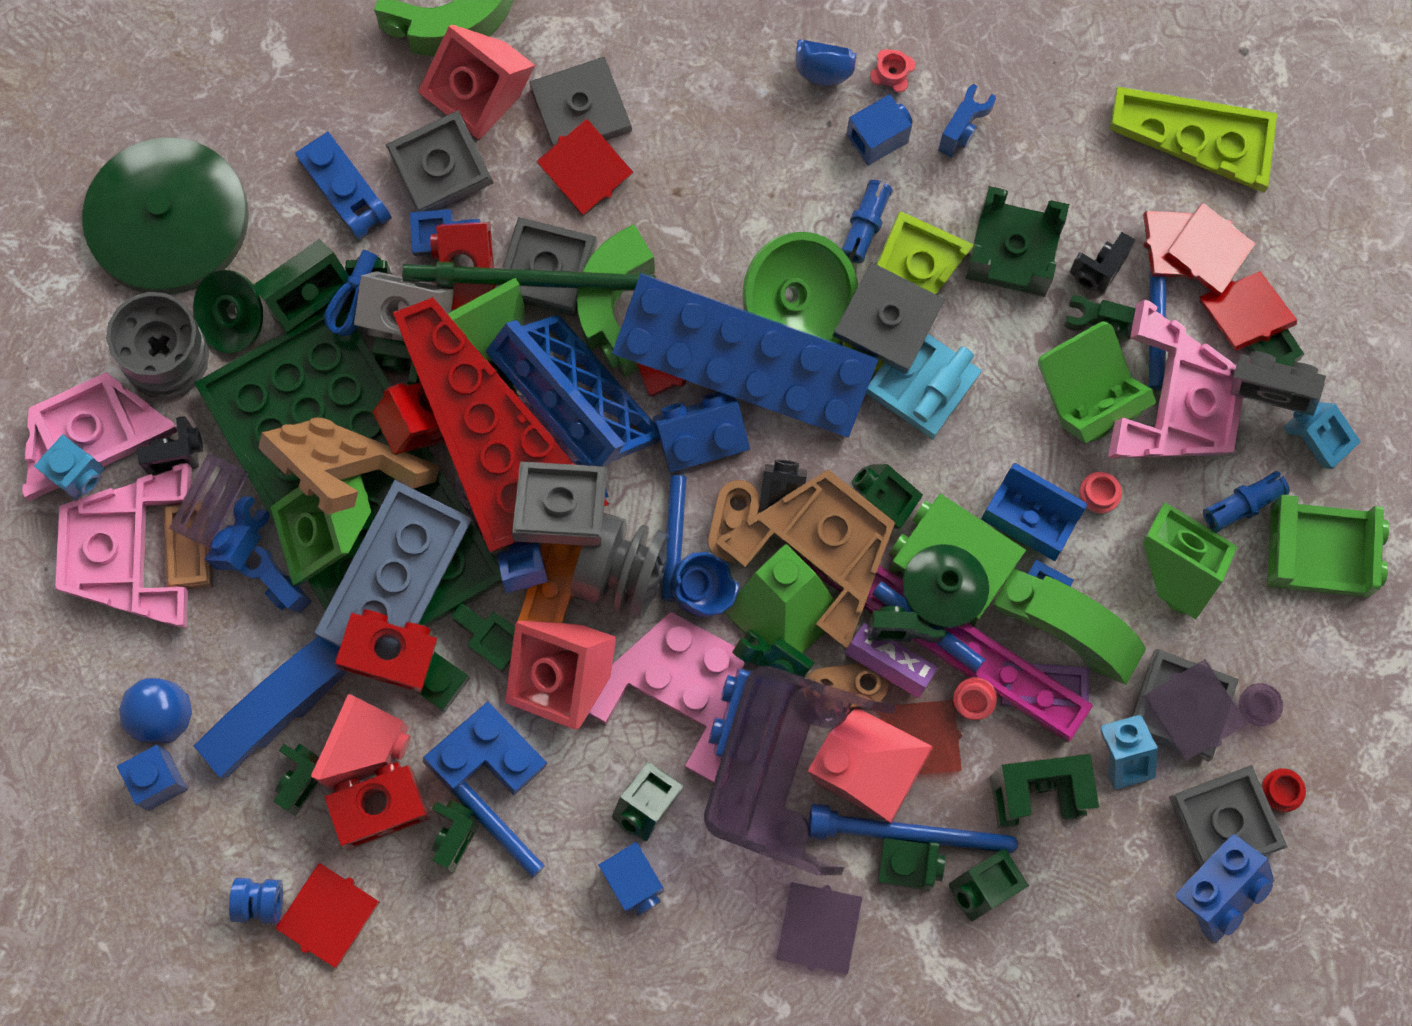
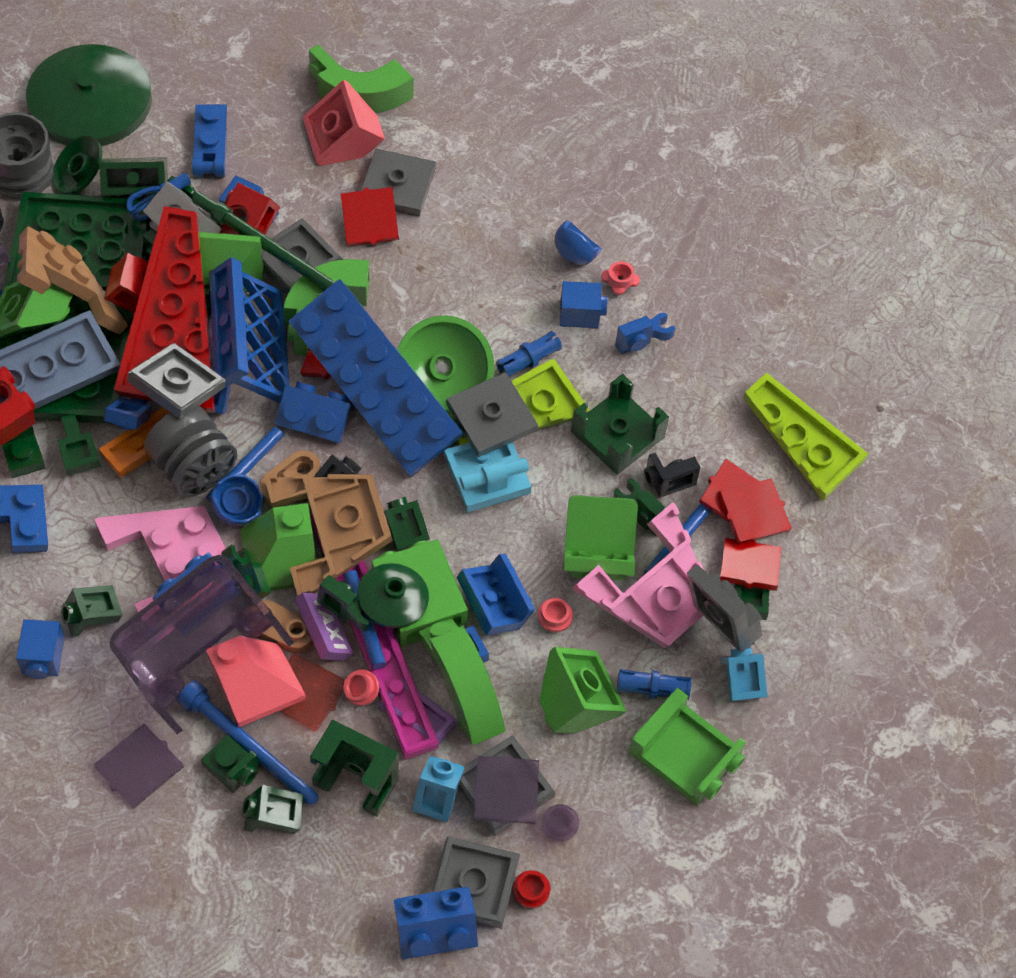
camera: 30 degrees right, 15 degrees down
dark grey plate [385,110,494,212] -> none
coral slope [505,621,616,730] -> none

